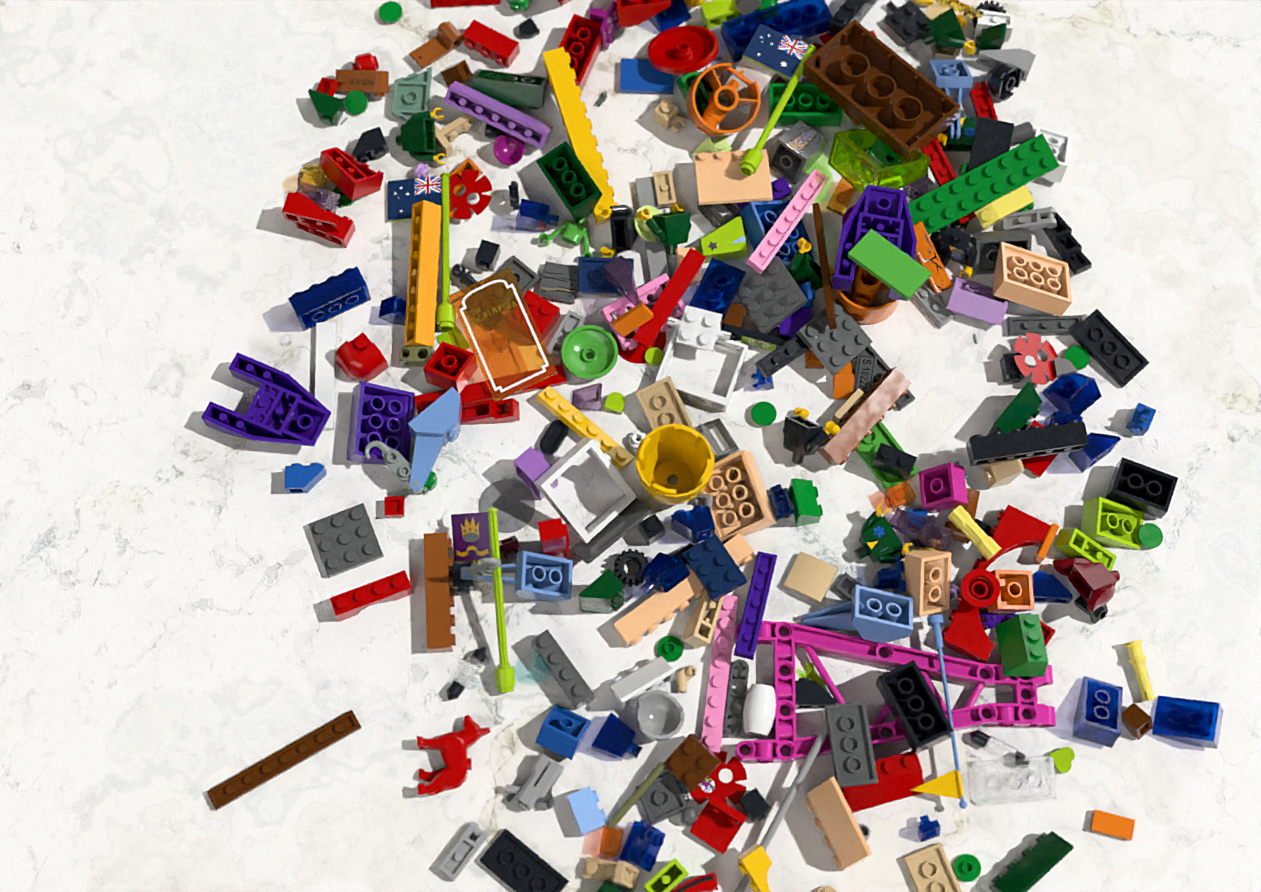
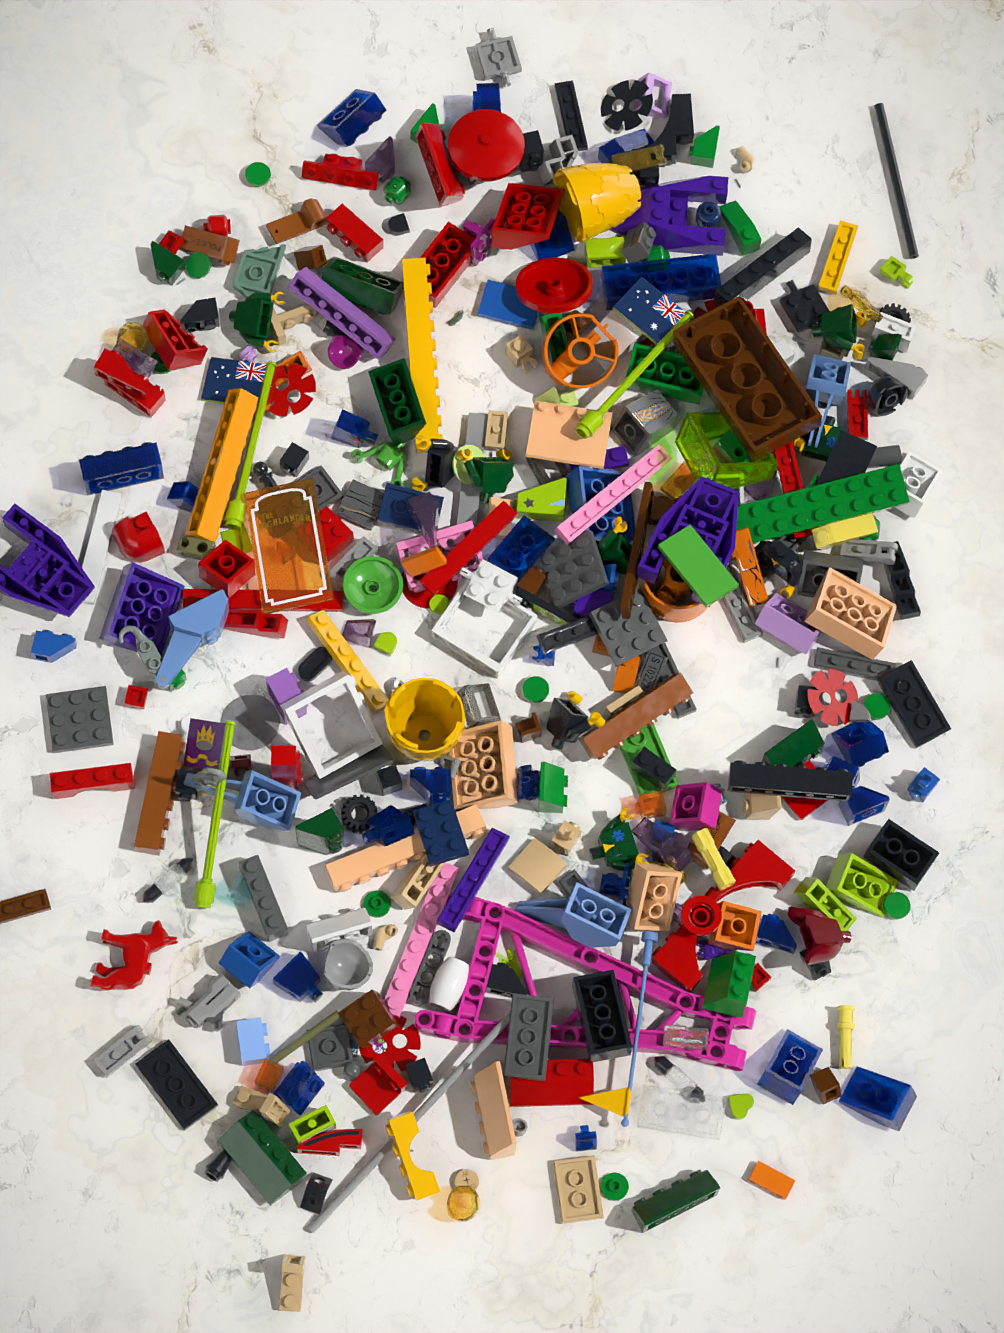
camera: 10 degrees right, 0 degrees up
black gear [509,181,520,210] -> none
tan plate [635,376,695,430] -> none
orange tile [1033,523,1060,564] -> none
none -> reddish brown panel [515,712,542,743]
none -> tan brick [551,820,582,856]
none -> reddish brown brick [649,496,673,527]
none -> clear slope [663,1025,709,1050]

